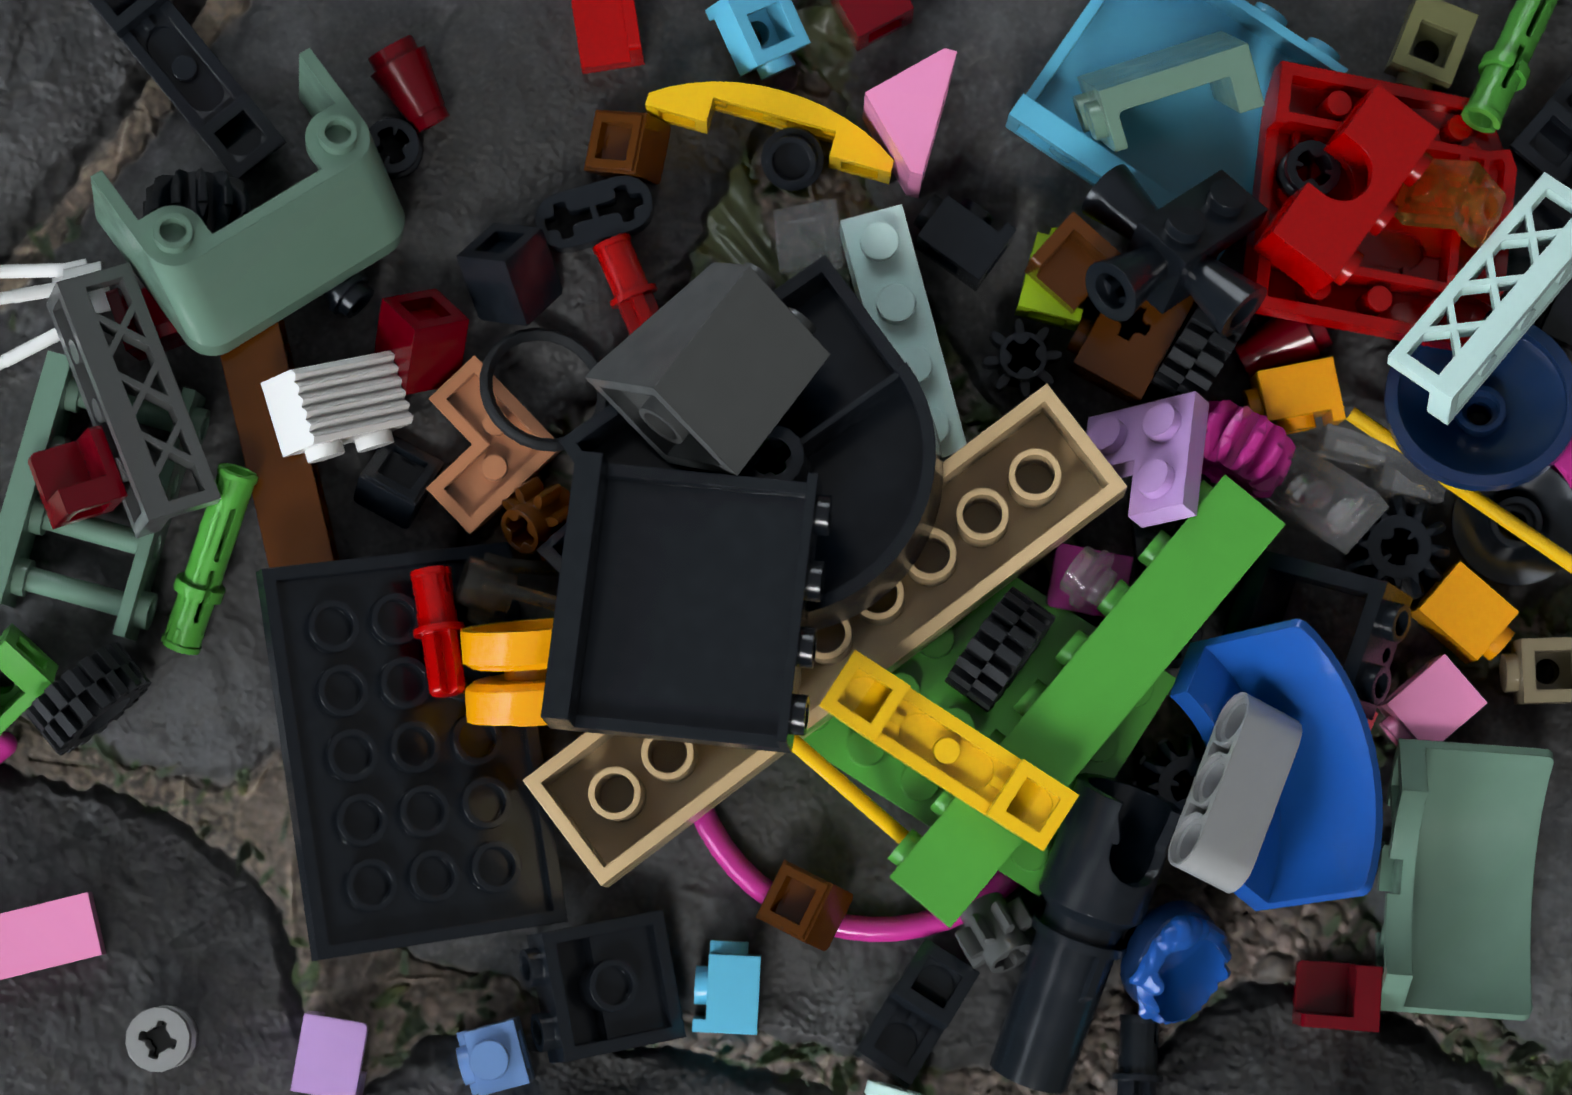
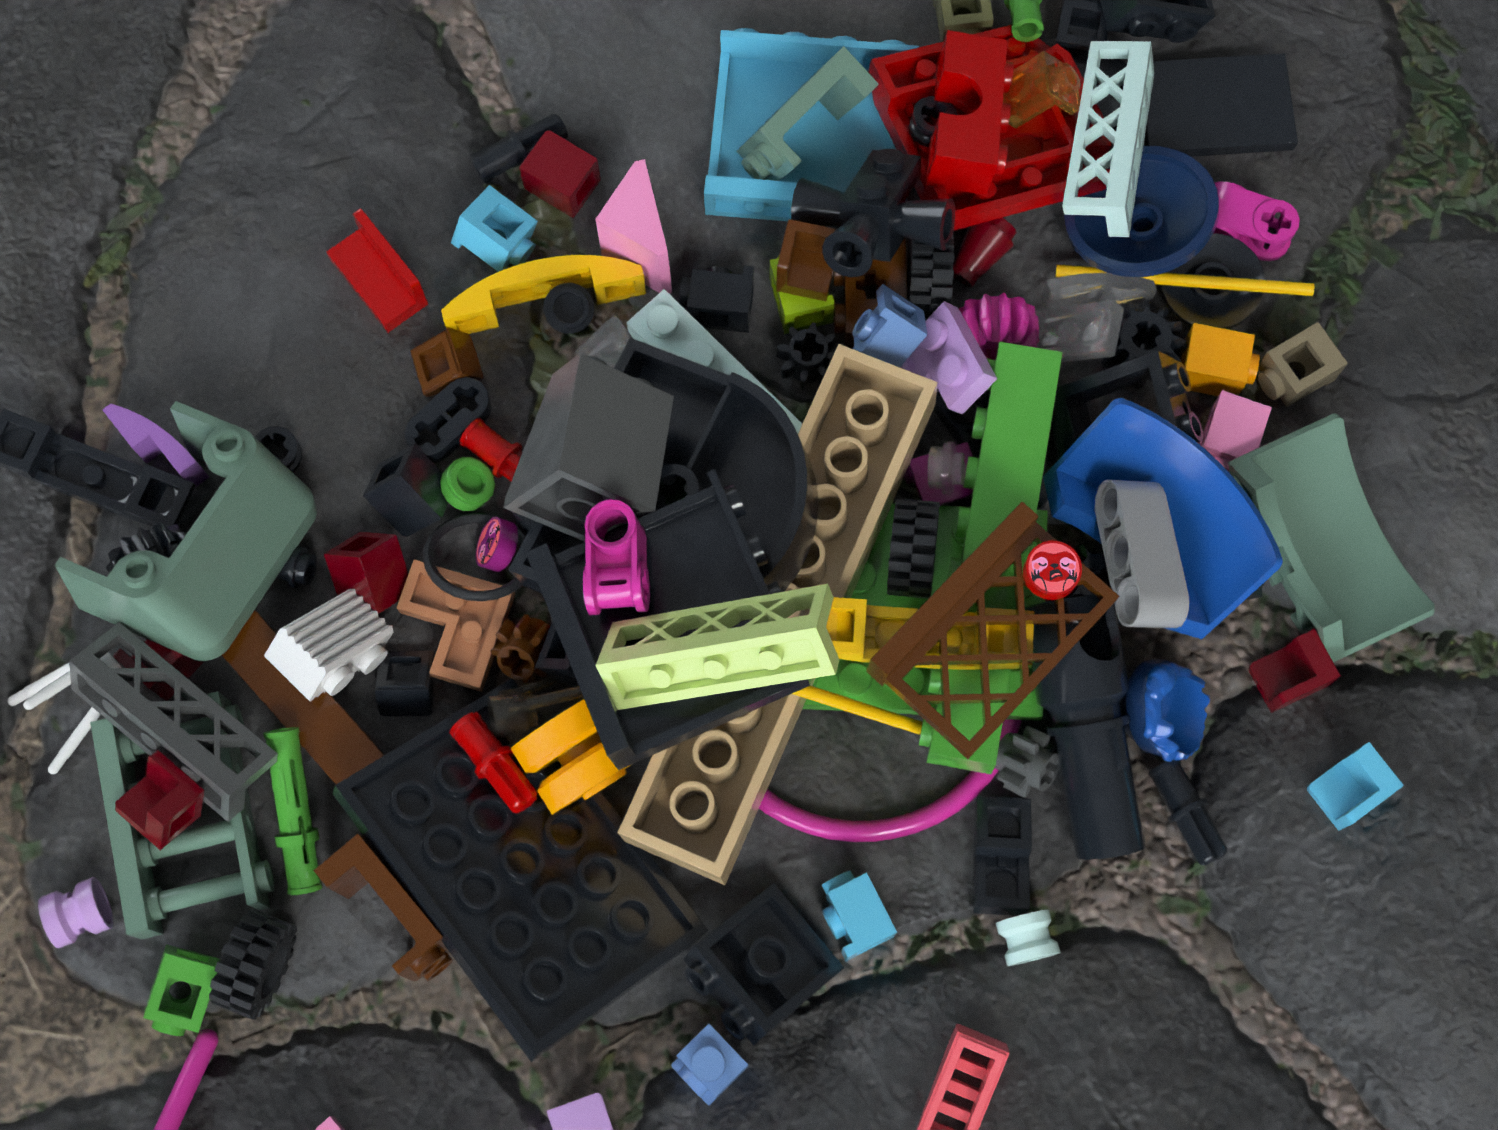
camera: 30 degrees left, 10 degrees down
dark red cone [368,35,450,134] -> none
reddish brown slope [756,859,853,951] -> none
light orange brick [1243,356,1346,435] -> none
none -> medium lavender slope [102,404,209,487]
none -> reddish brown panel [314,834,453,982]
none -> bright green tile [440,457,495,511]
none -> magenta tile [475,517,518,572]
none -> dark pink piece [583,499,650,615]
none -> yellowish green fence [595,584,840,710]
none -> medium blue brick [852,284,928,367]
none -> reddish brown fence [866,501,1120,759]
none -> tile [1023,540,1082,600]

